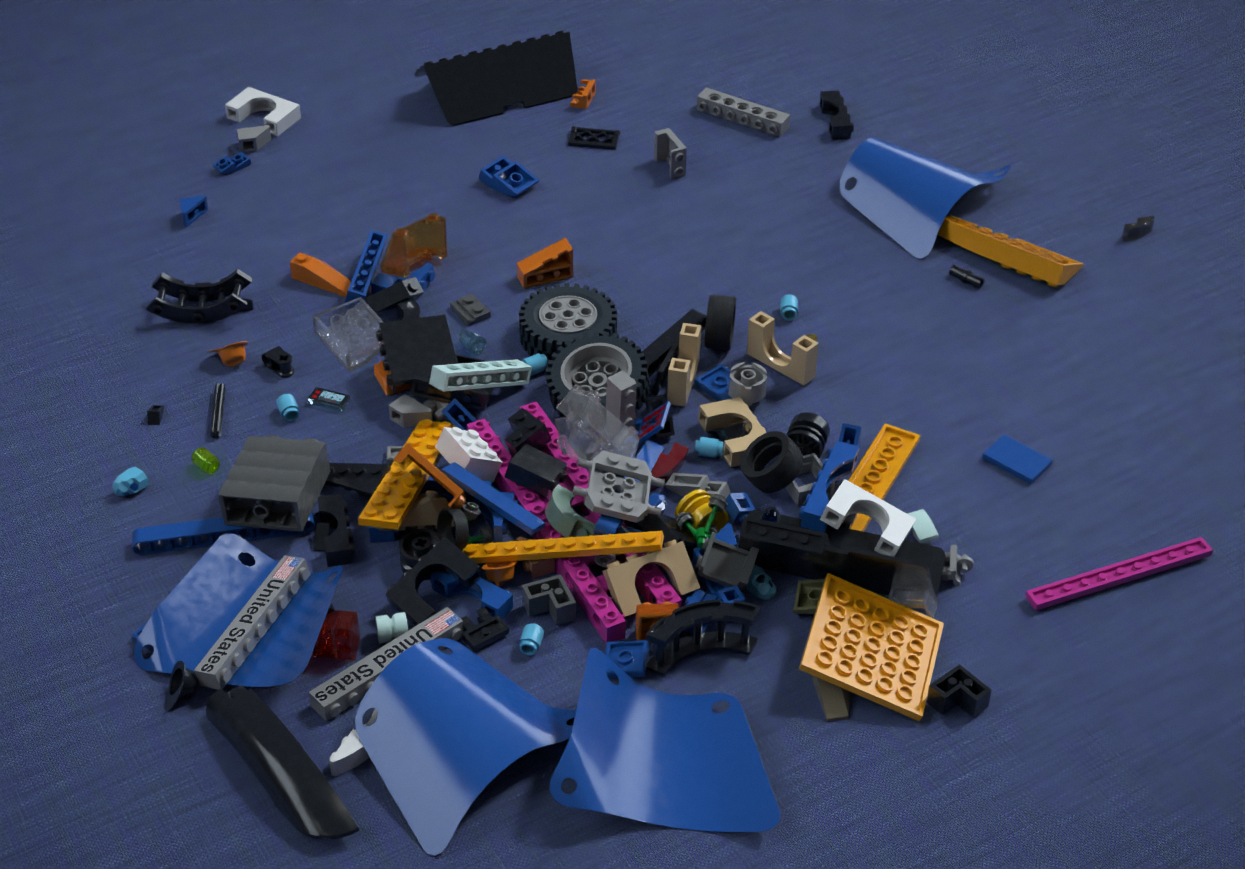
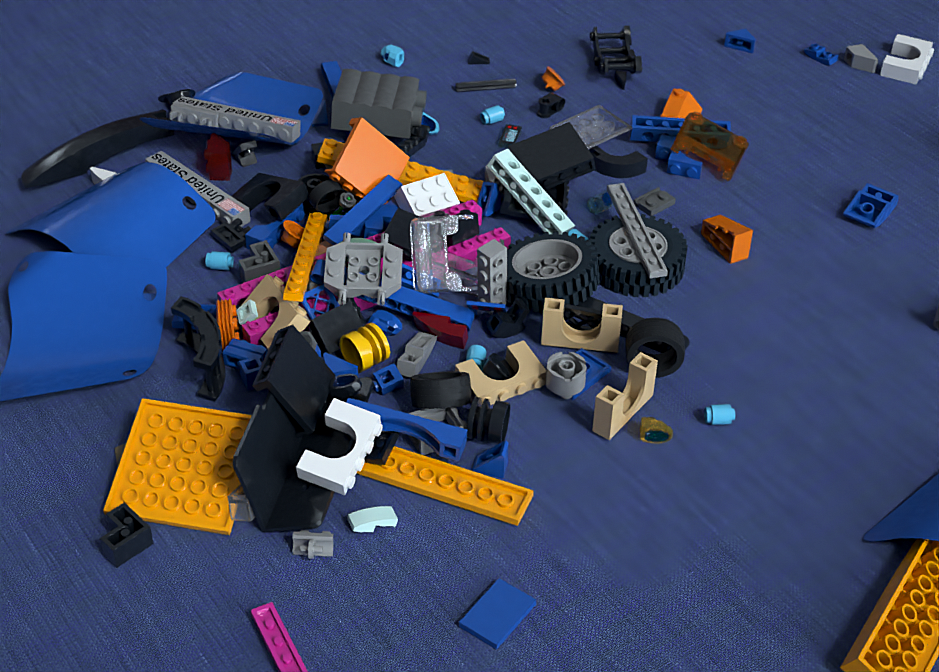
camera: 85 degrees right, 0 degrees up
clear neon green brick [191,447,220,474] -> none
black slope [365,277,424,314] -> none
light aqua wheel [375,612,408,644] -> none
plant [675,494,728,549] -> none
black pin [949,265,985,289] -> none
none -> light grey plate [170,103,219,127]
none -> light aqua tile [237,300,258,325]
none -> light grey tile [607,183,668,278]

